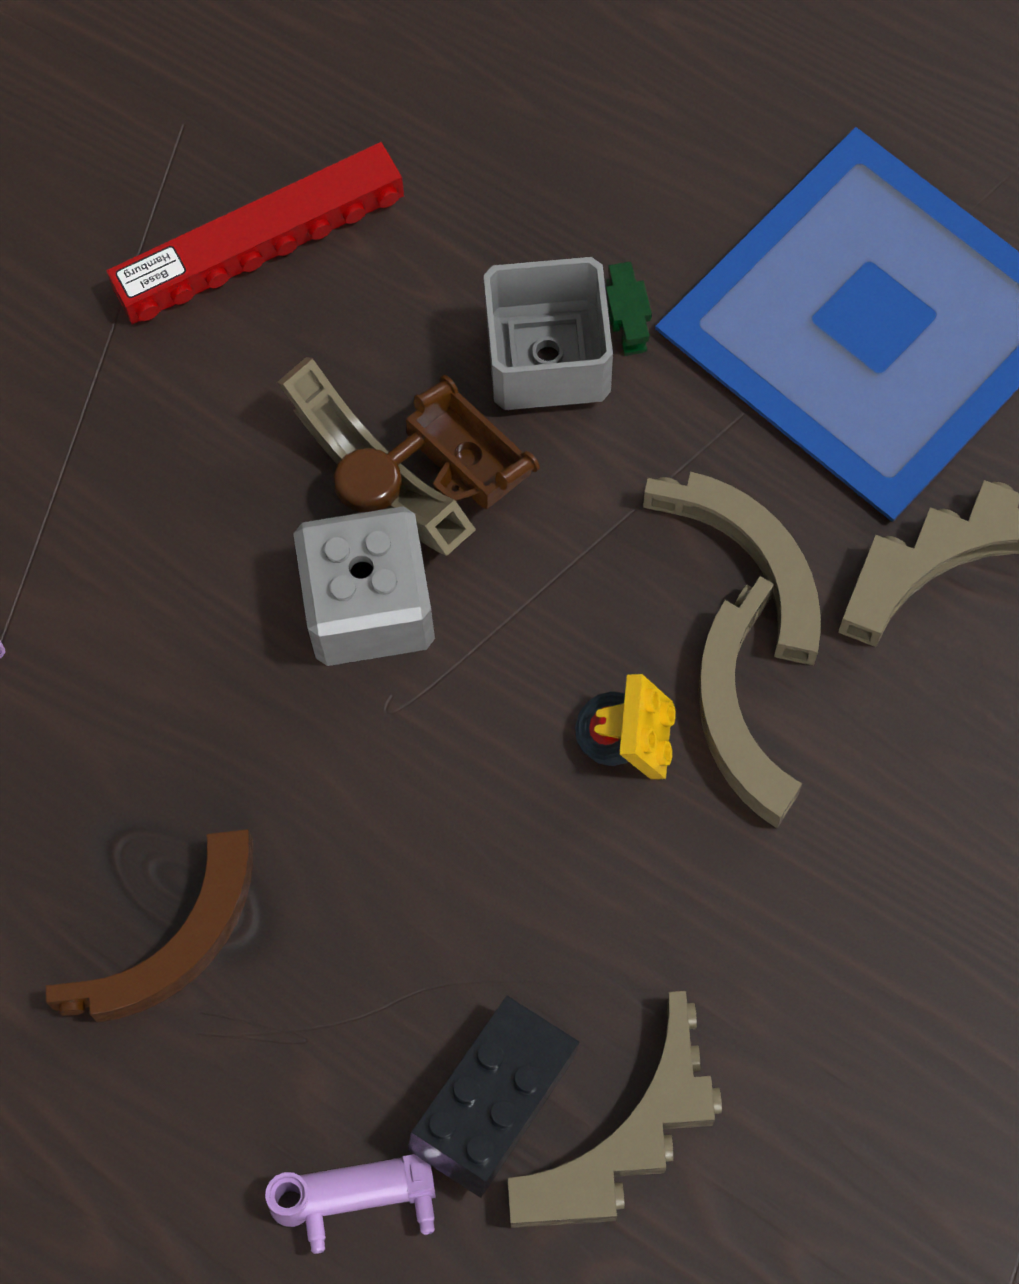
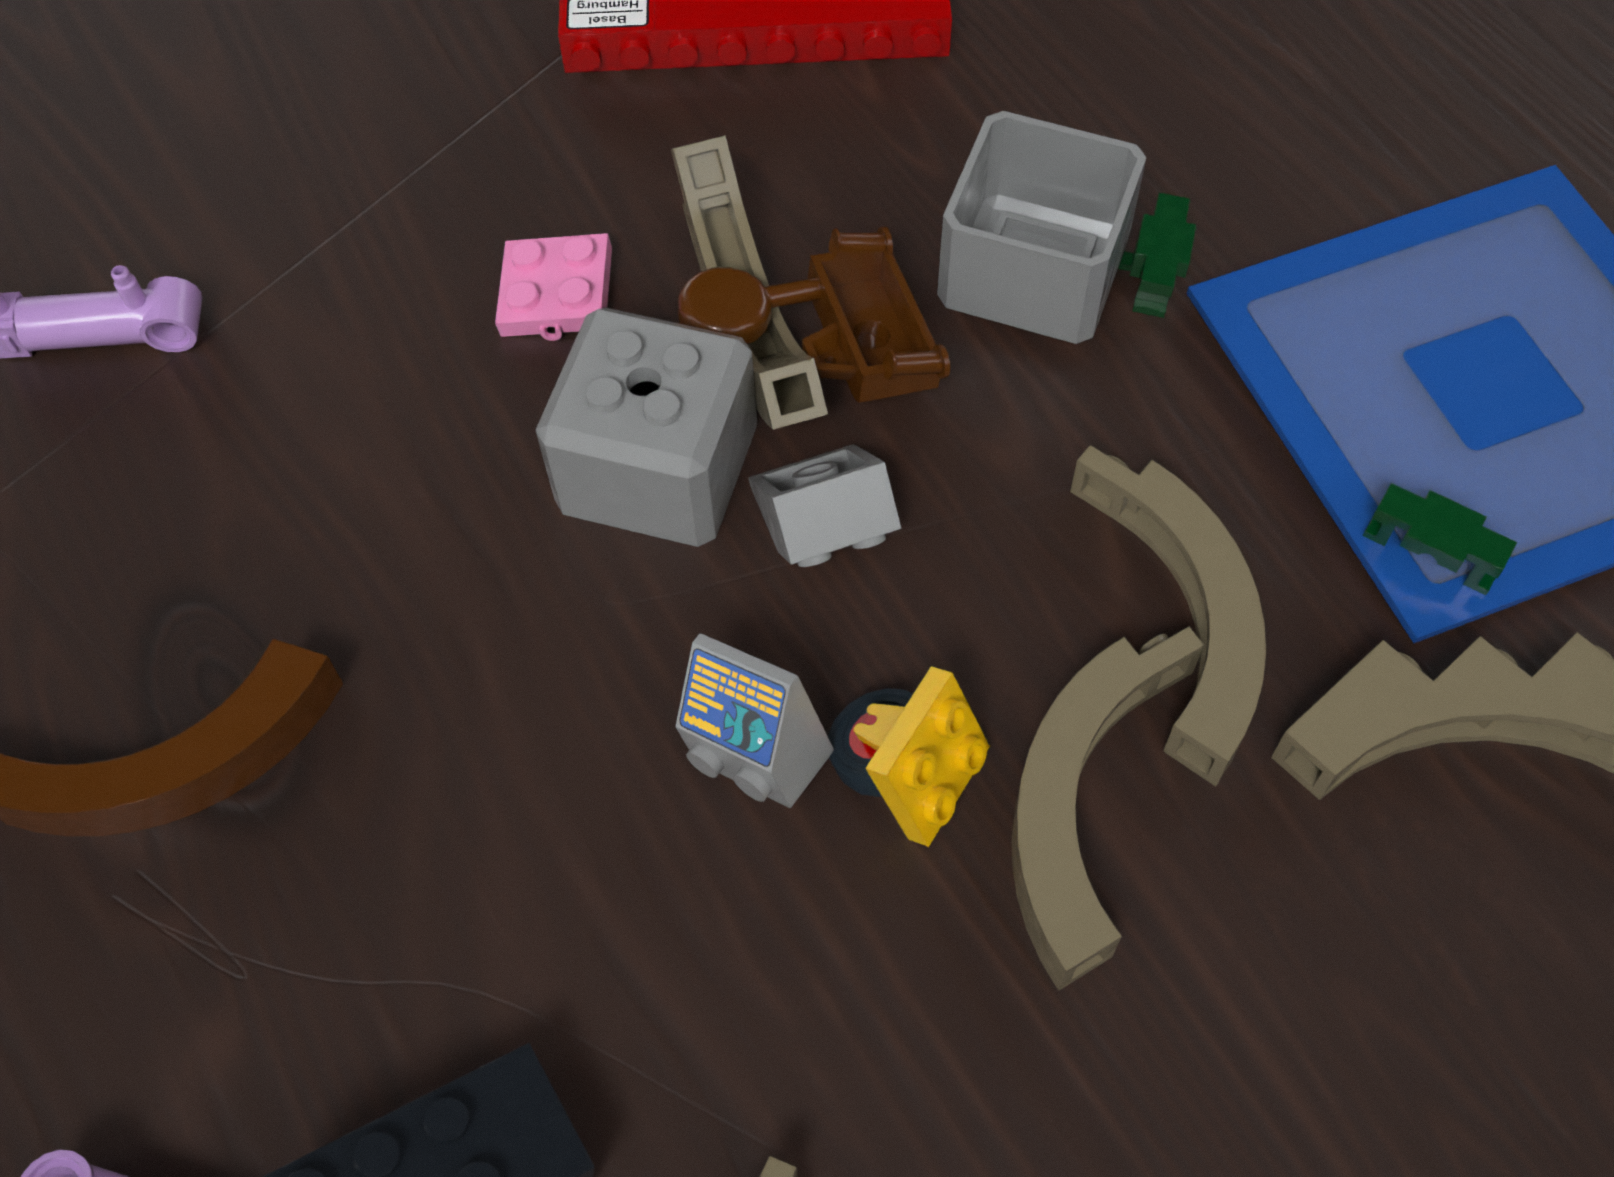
camera: 25 degrees right, 10 degrees down
none -> bright pink plate [495,233,612,341]
none -> slope [675,633,834,808]
none -> light grey slope [748,444,902,567]
none -> dark green piece [1363,483,1517,595]

